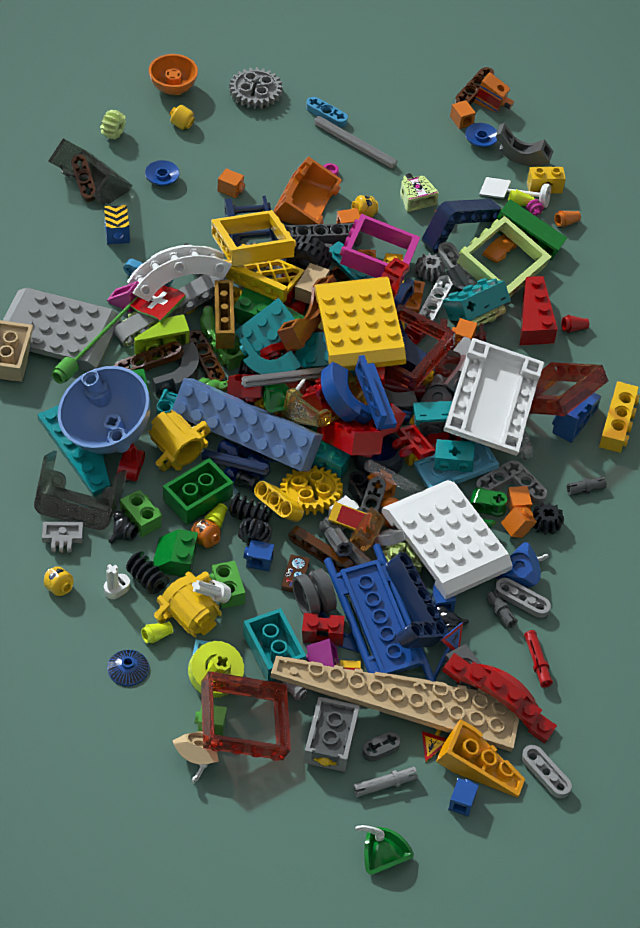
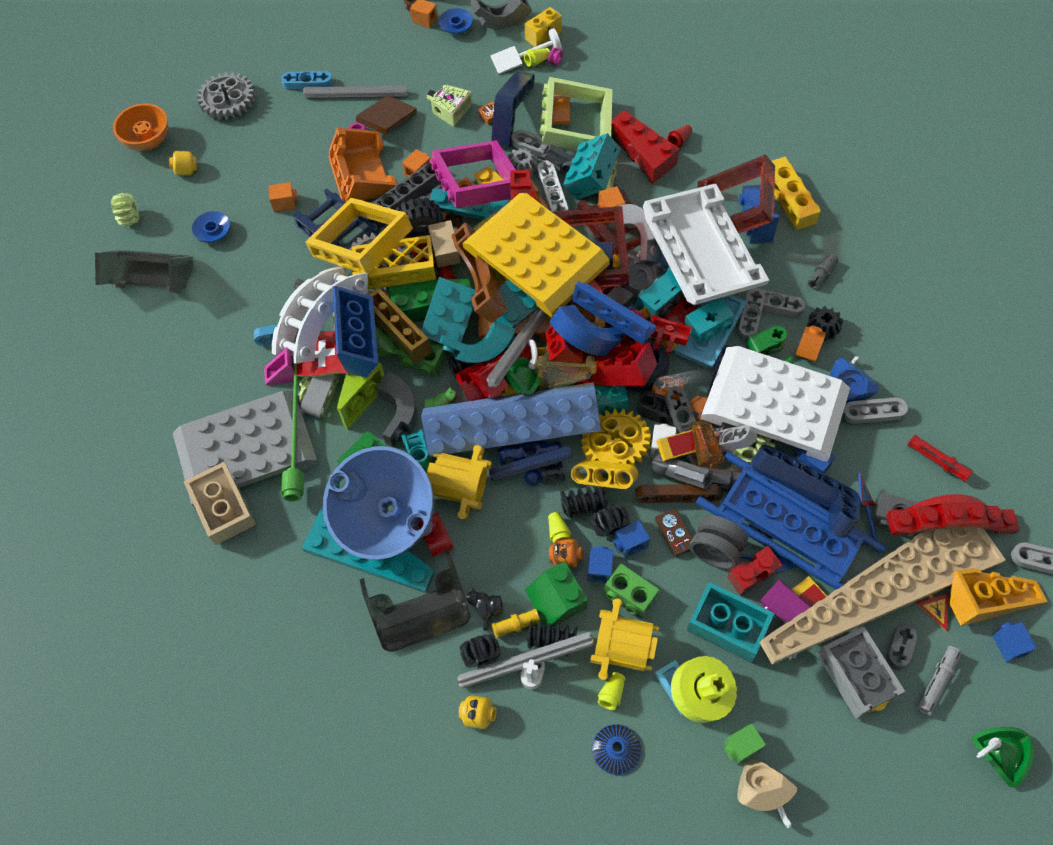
camera: 30 degrees left, 10 degrees up
light grey hinge [42,522,83,553] -> none
reddish brown beam [71,154,97,202] -> none
piece [104,205,130,244] -> none
reddish brown beam [114,341,184,372] -> none
bright green brick [120,489,163,537] -> none
green brick [163,458,233,525] -> none
reddish brown beam [189,330,225,381] -> none
white piece [192,580,231,603] -> none
clear red window [201,671,291,761] -> none
red hinge [260,342,295,360] -> none
yellow head [352,195,378,218] -> none
black animal [437,606,469,633] -> none
dark grey pin [486,591,518,628] -> none
green wedge [496,199,567,260] -> none
orange brick [507,486,532,513] -> none
orange cone [554,211,581,228] -> none
none -> blue slope [333,286,378,378]
none -> reddish brown tile [356,95,417,135]
none -> light grey axle [458,632,594,688]
none -> black gear [459,634,501,668]
none -> yellow pin [491,609,540,639]
none -> blue brick [588,546,614,583]

